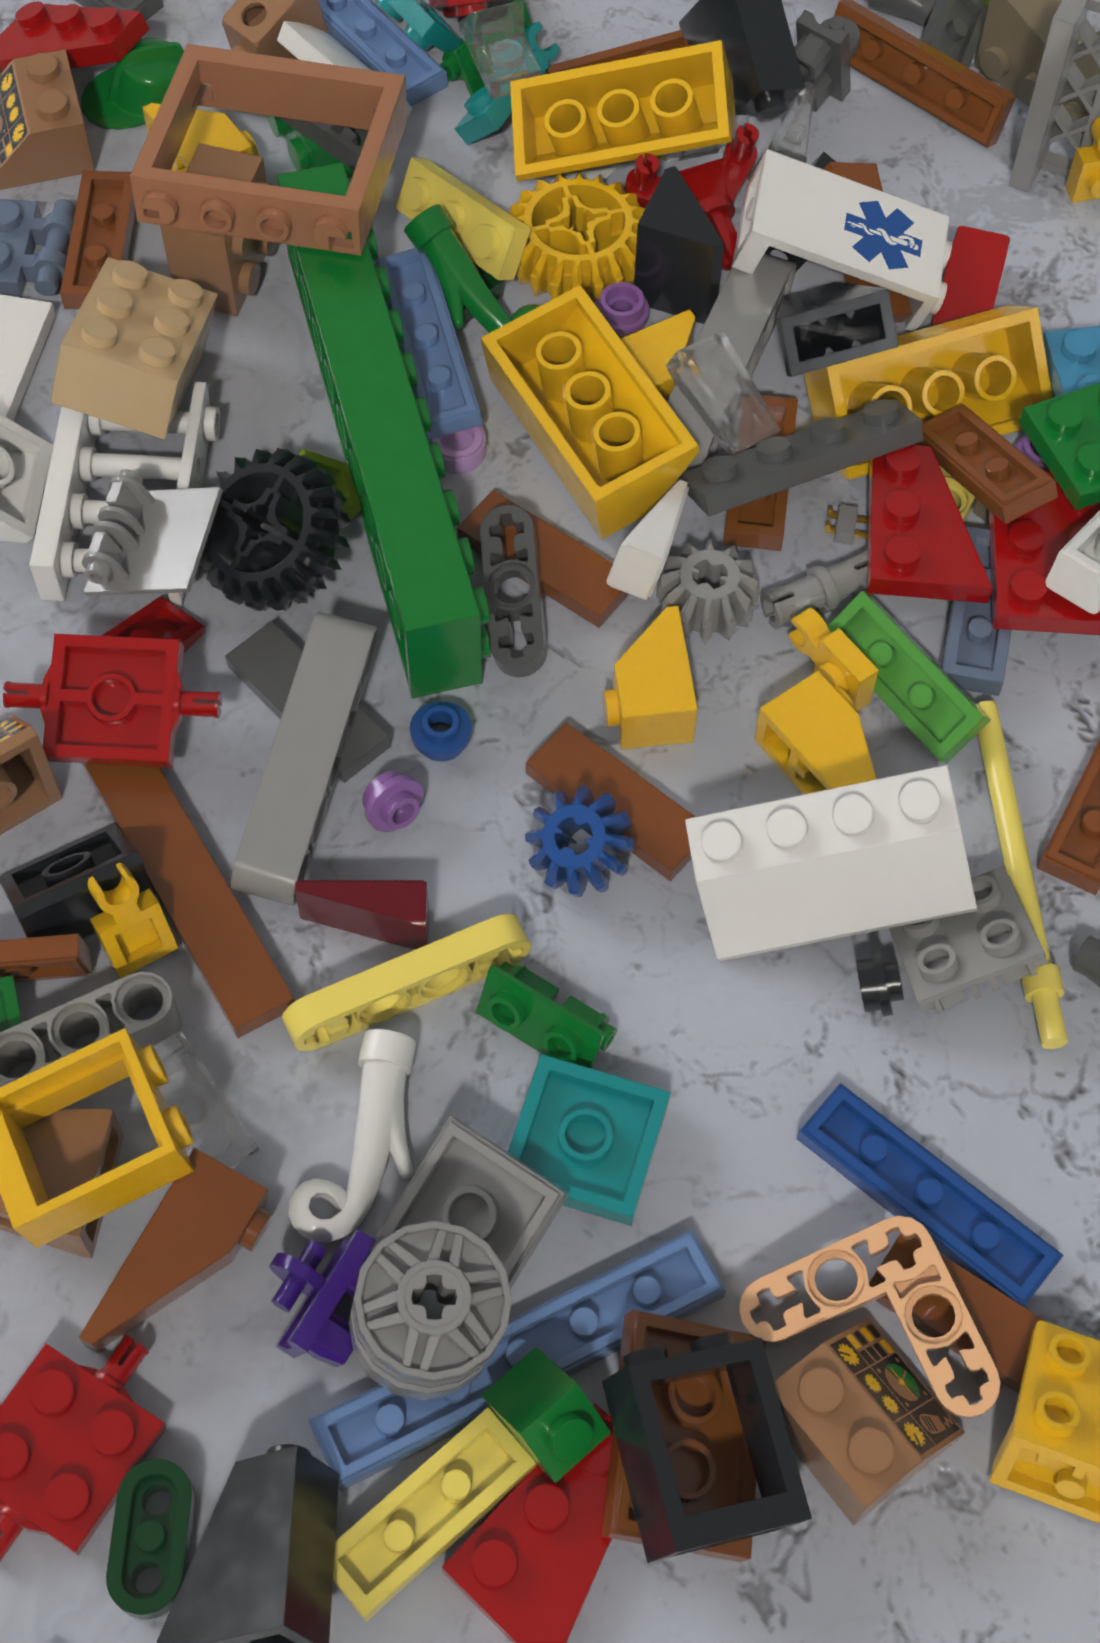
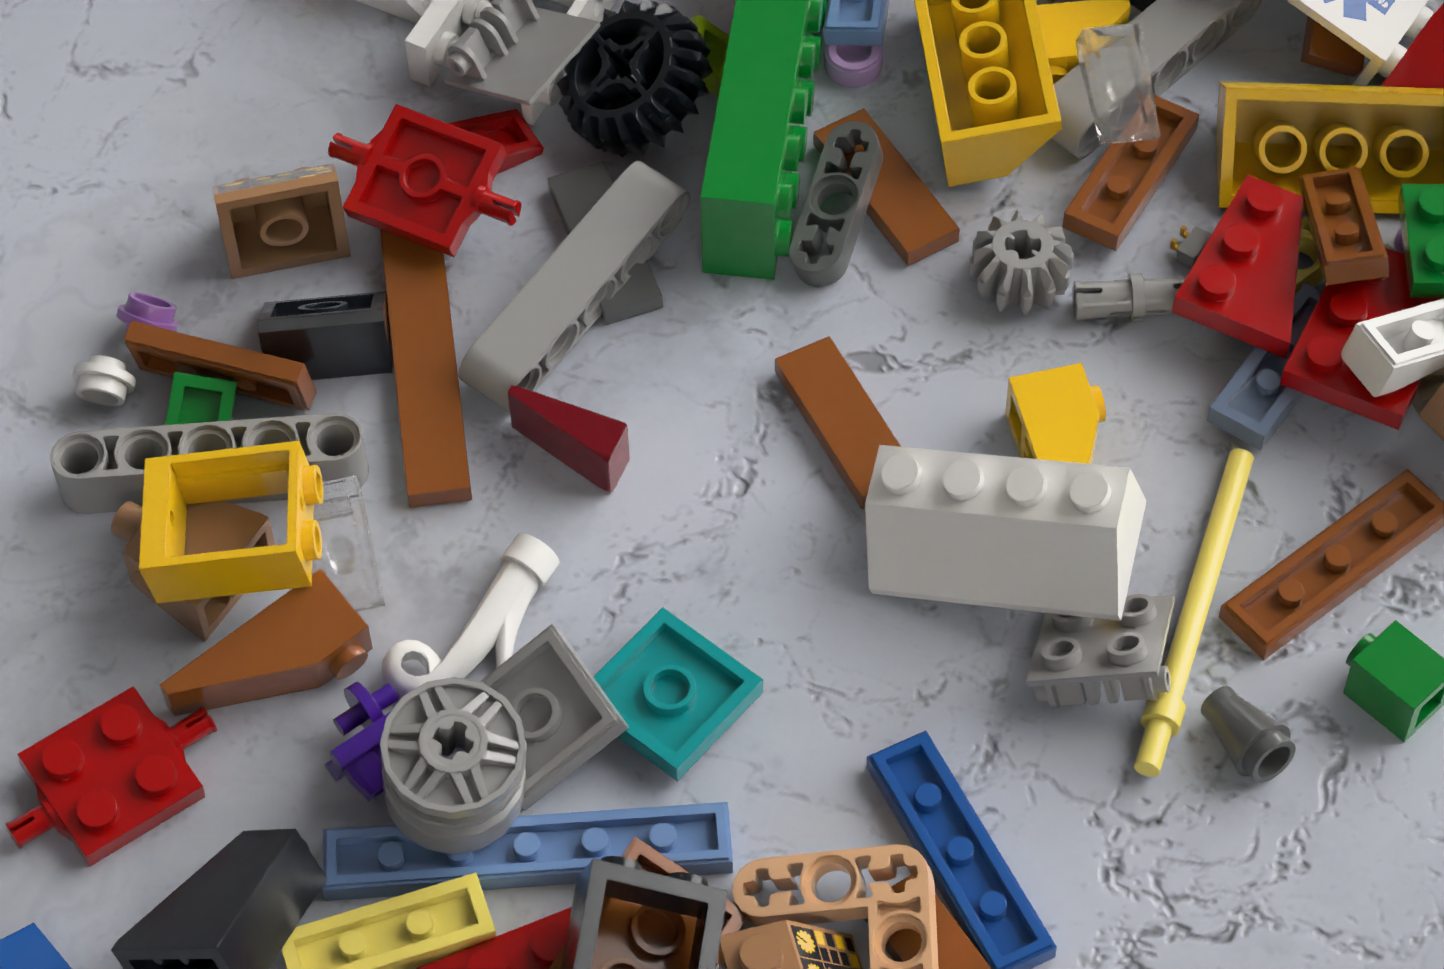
camera: 25 degrees right, 5 degrees down
yellow plate [87,863,179,979] -> none
dark green plate [106,1459,196,1619] -> none
light yellow beam [282,914,532,1052] -> none
medium lavender plate [362,771,424,832] -> none
blue plate [410,701,472,762] -> none
green hinge [476,961,617,1069] -> none
green brick [481,1347,611,1483] -> none
blue gear [525,786,636,897] -> none
yellow slope [603,606,698,749] -> none
white slope [606,479,689,600] -> none
dark grey plate [683,399,924,516] -> none
black slope [776,282,899,377] -> none
yellow plate [788,607,879,712] -> none
bright green plate [827,590,991,764] -> none
black plate [856,949,904,1016] -> none

